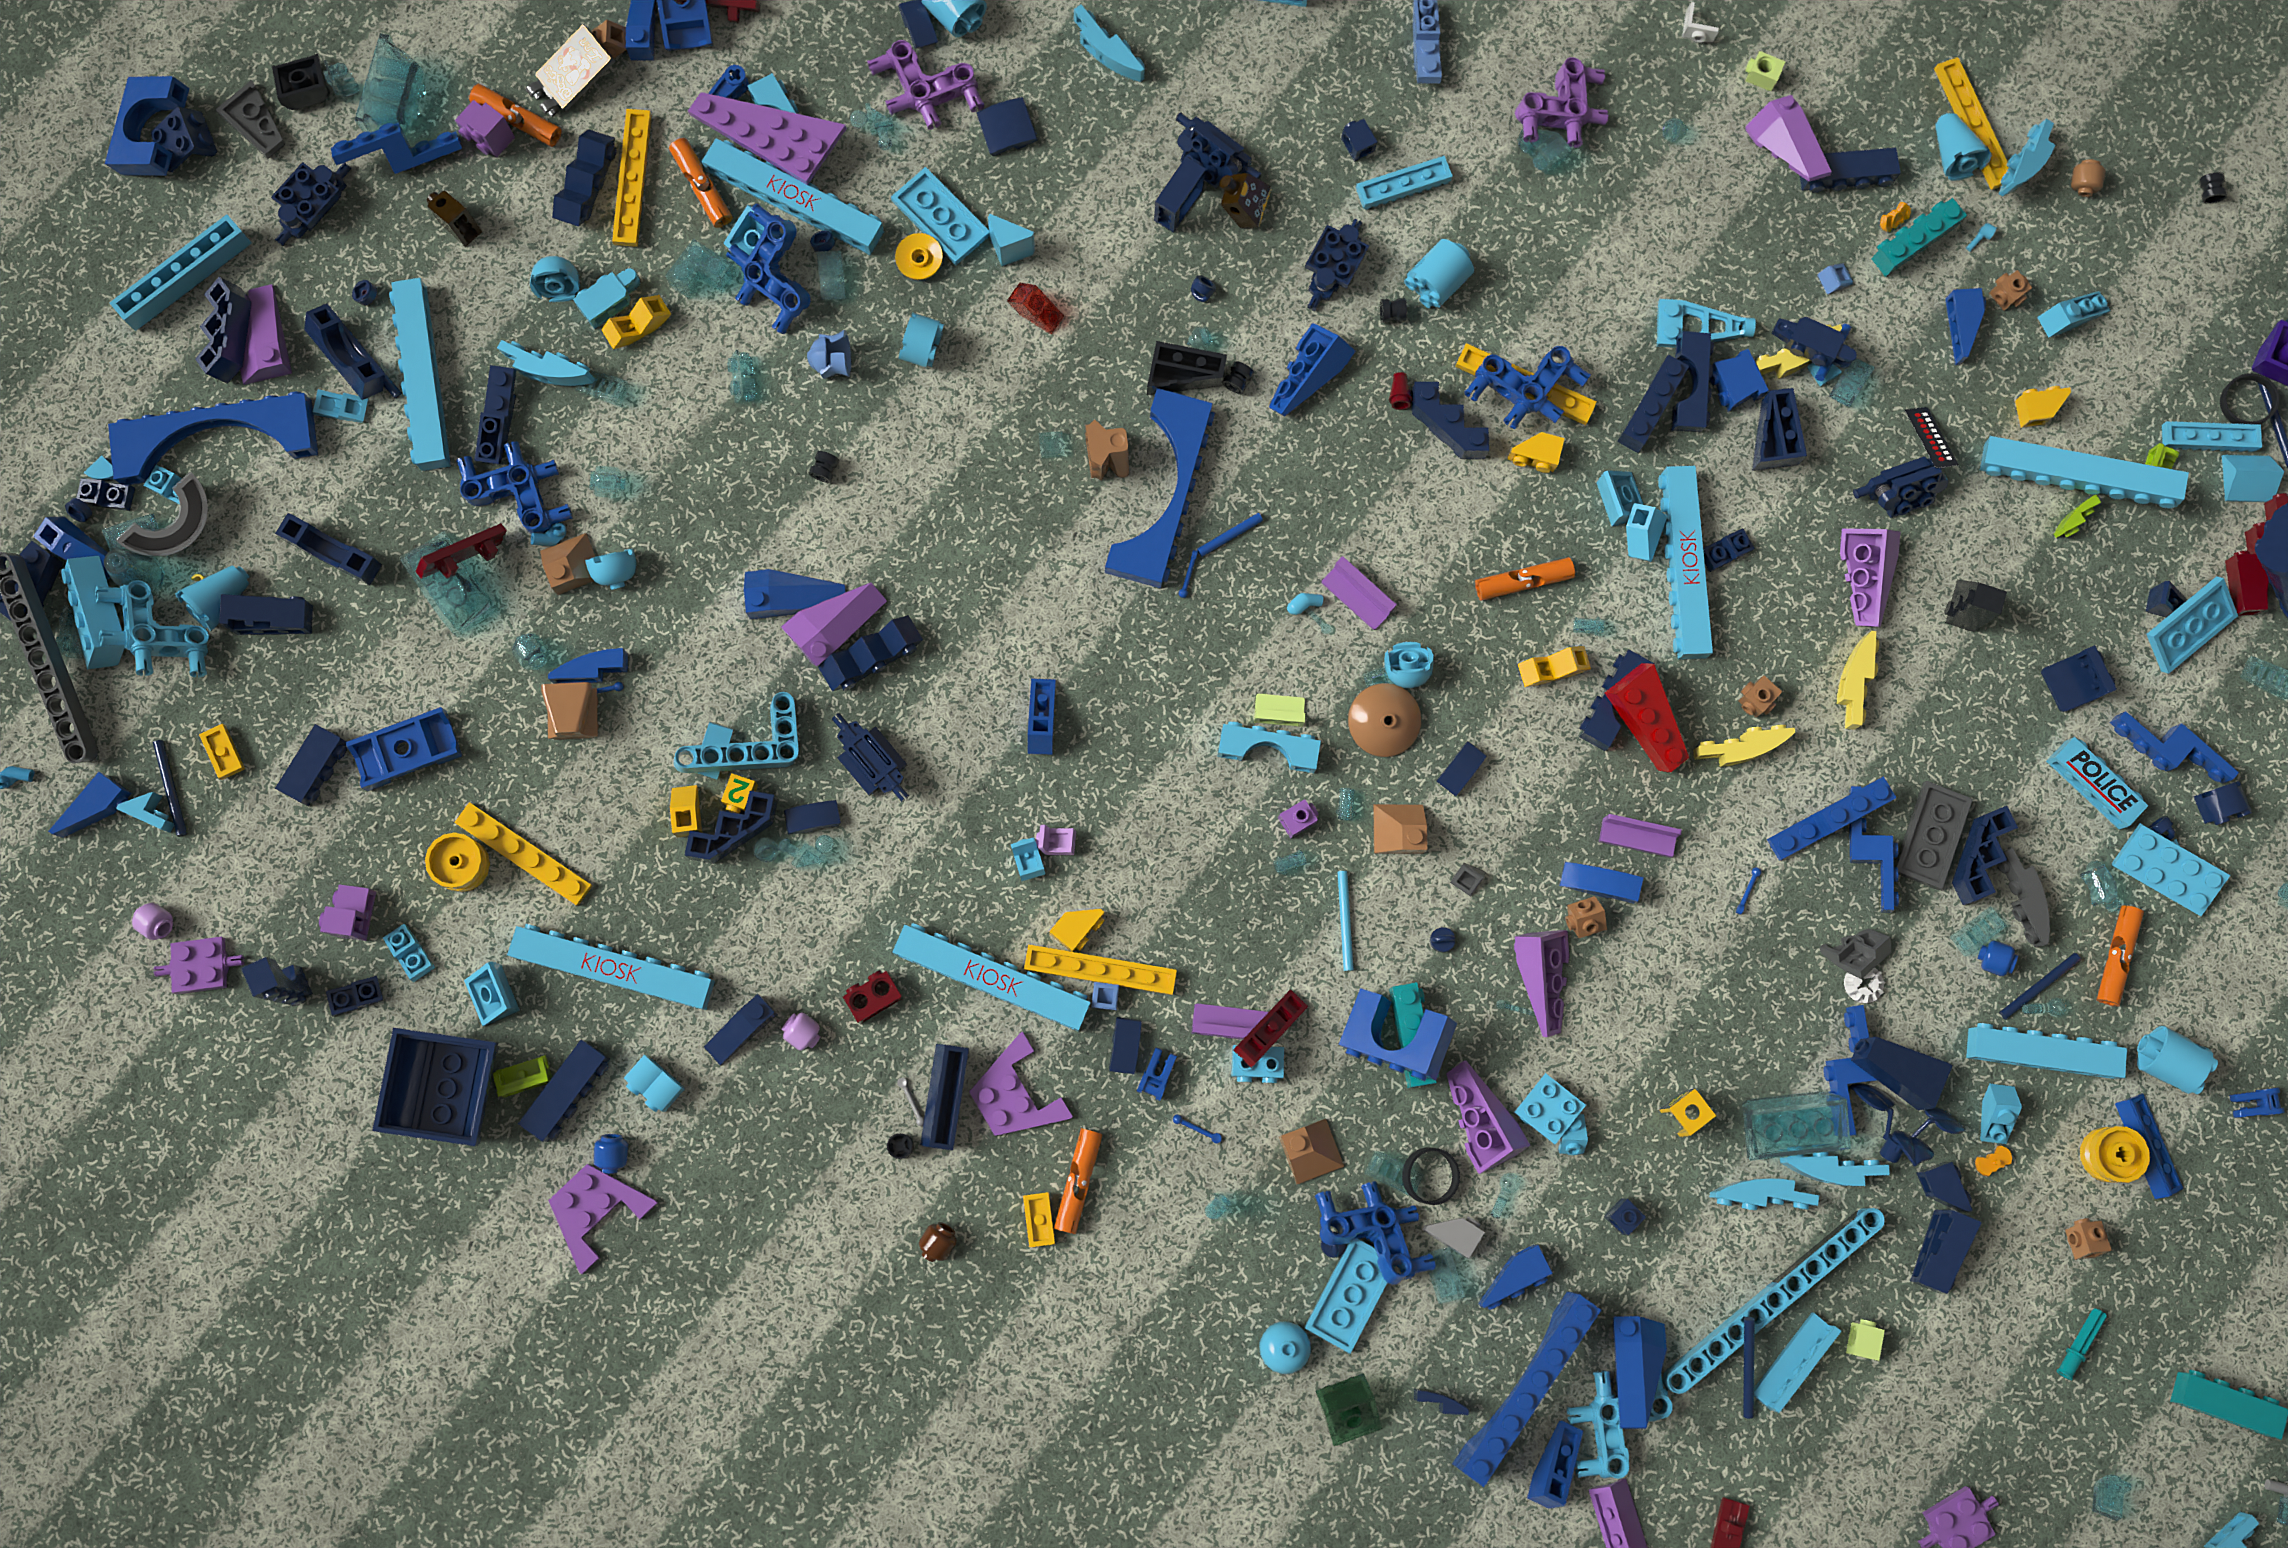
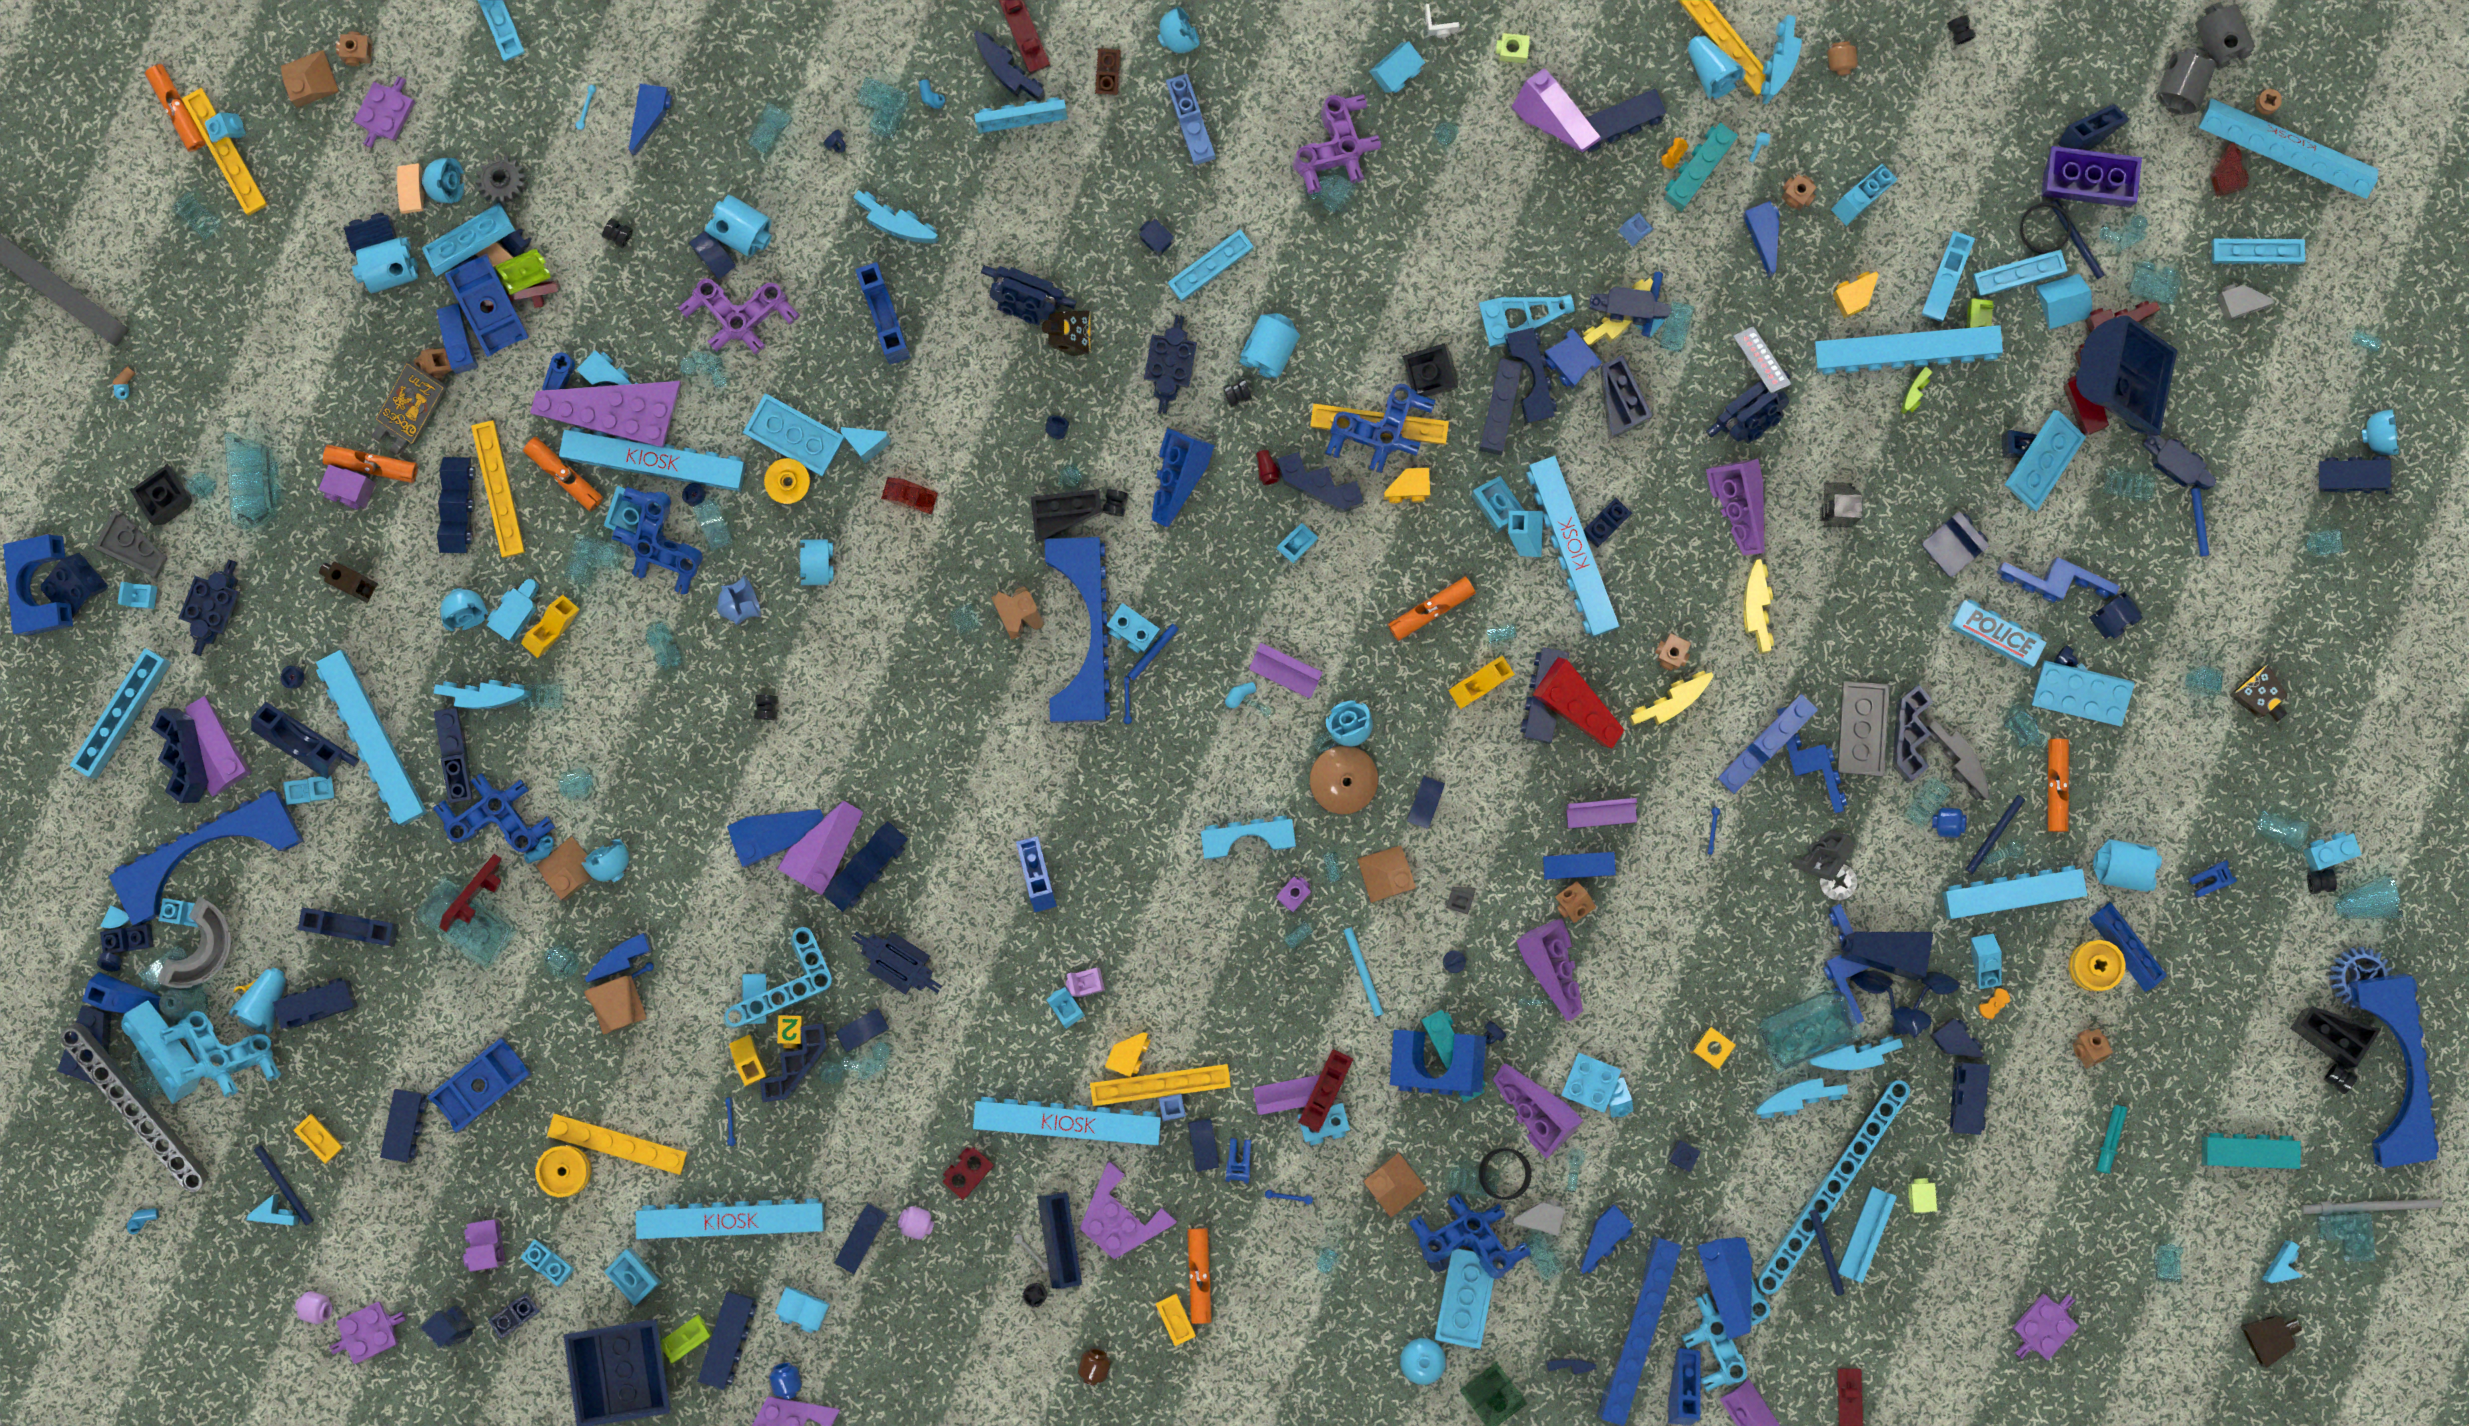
camera: 10 degrees left, 5 degrees up
blue slope [48,772,132,838] -> none
blue bracket [331,122,462,174] -> none
dark blue slope [976,97,1038,157] -> none
dark blue window [1154,157,1206,233] -> none
yellowish green panel [1254,694,1305,727] -> none
none -> medium azure bracket [118,582,157,609]
none -> blue hinge [725,1097,736,1146]
none -> blue arch [855,262,911,365]
none -> medium azure brick [1107,603,1160,654]
none -> medium azure slope [1276,523,1319,564]
none -> medium azure brick [1369,41,1425,93]
none -> black slope [1402,343,1458,397]
none -> dark blue tile [1484,1021,1507,1045]
none -> medium azure slope [1921,231,1975,322]

